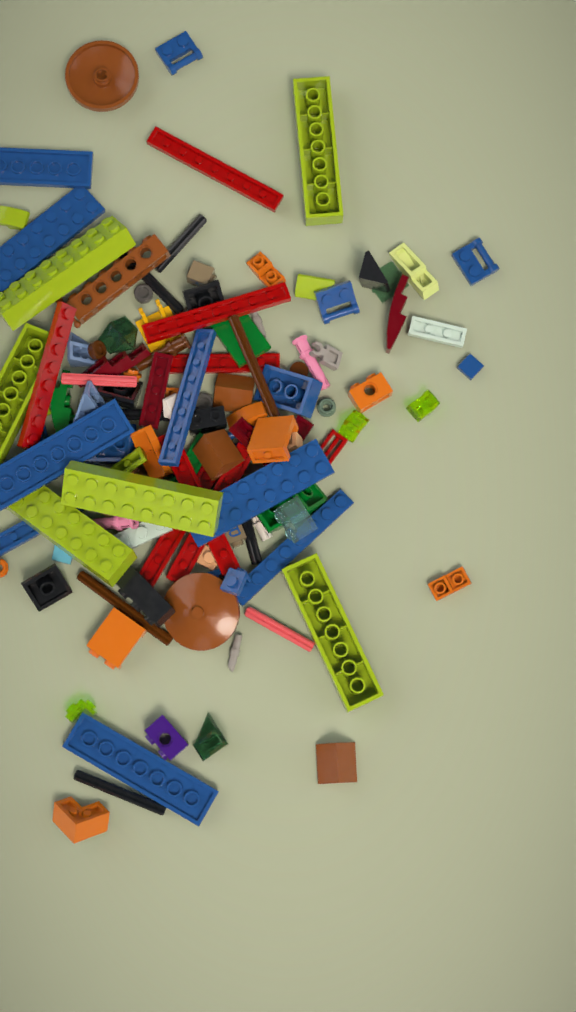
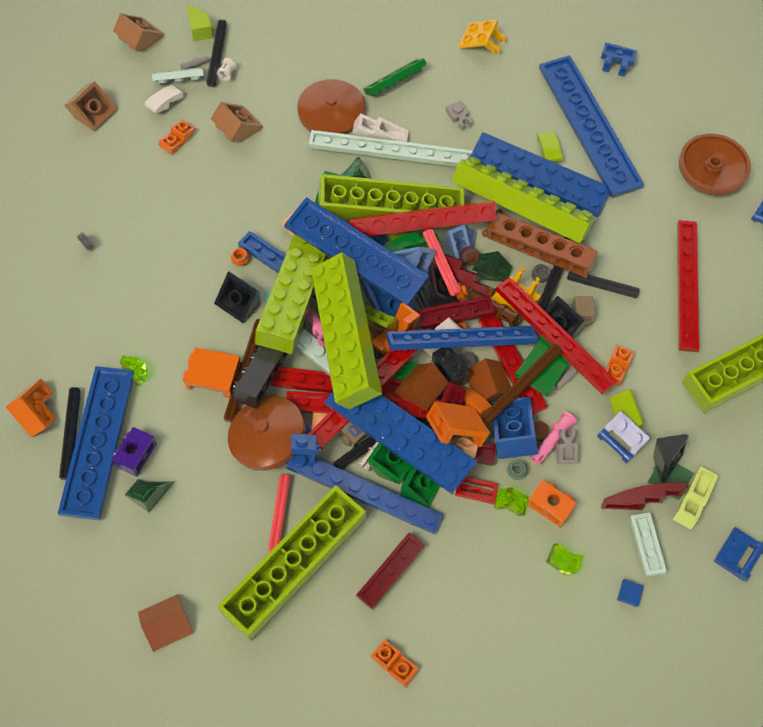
camera: 70 degrees right, 15 degrees down
light grey piece [228,634,242,672] -> none
clear light blue brick [274,496,318,544] -> none
none -> dark red plate [356,532,425,610]

